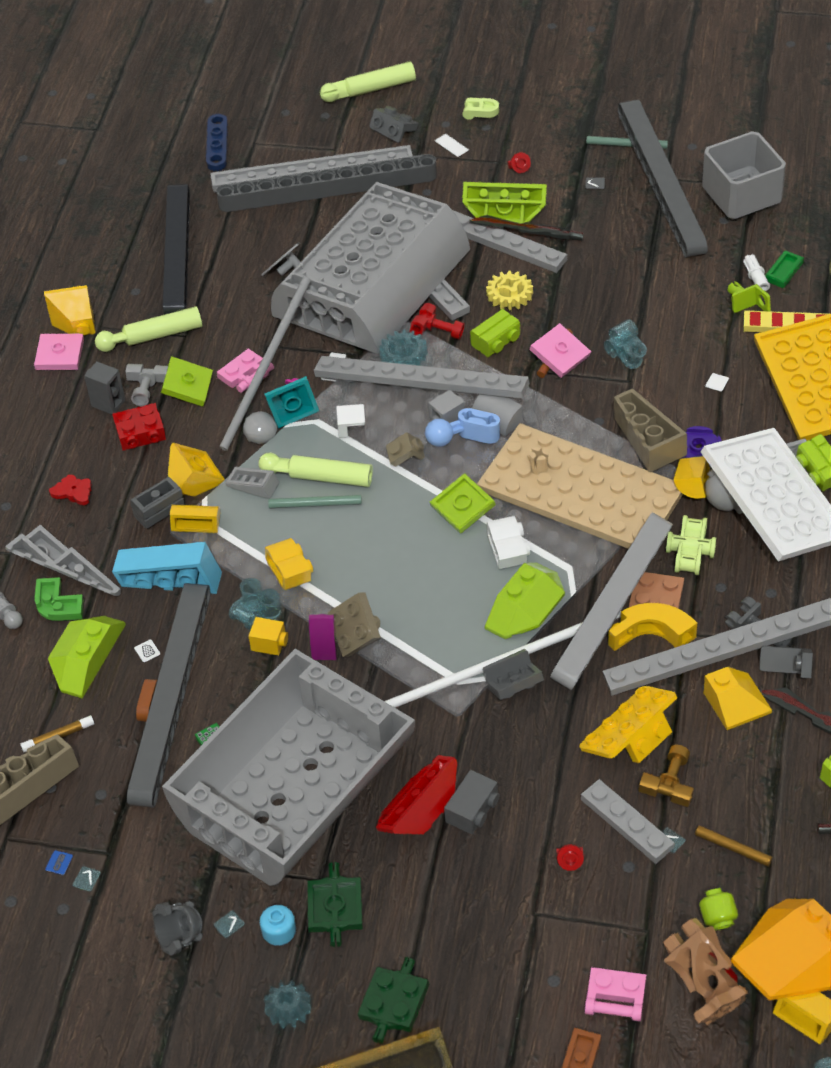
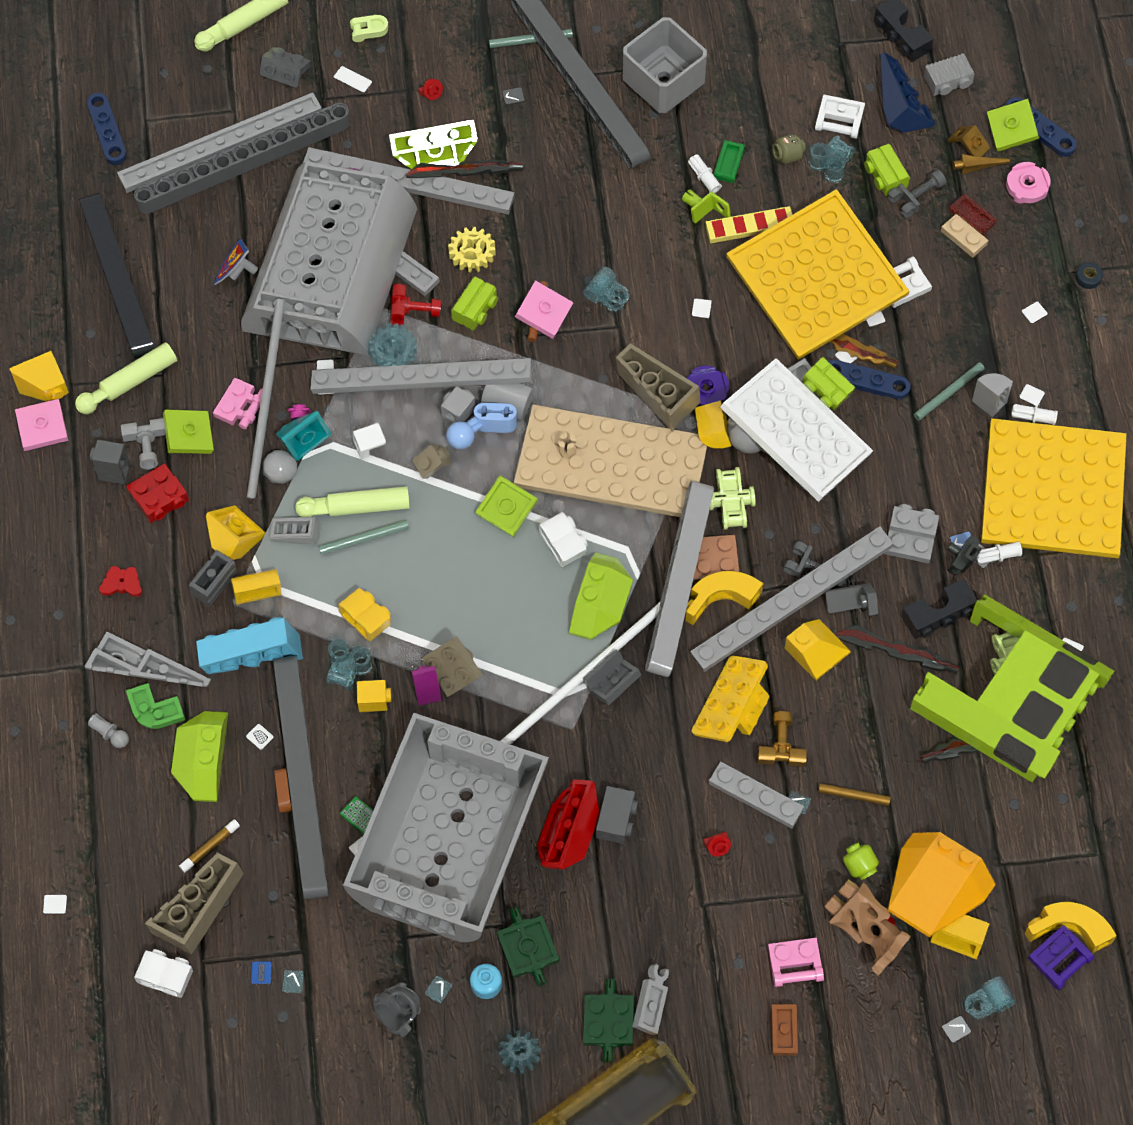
camera: 20 degrees left, 15 degrees up
none -> light grey plate [632,964,669,1035]

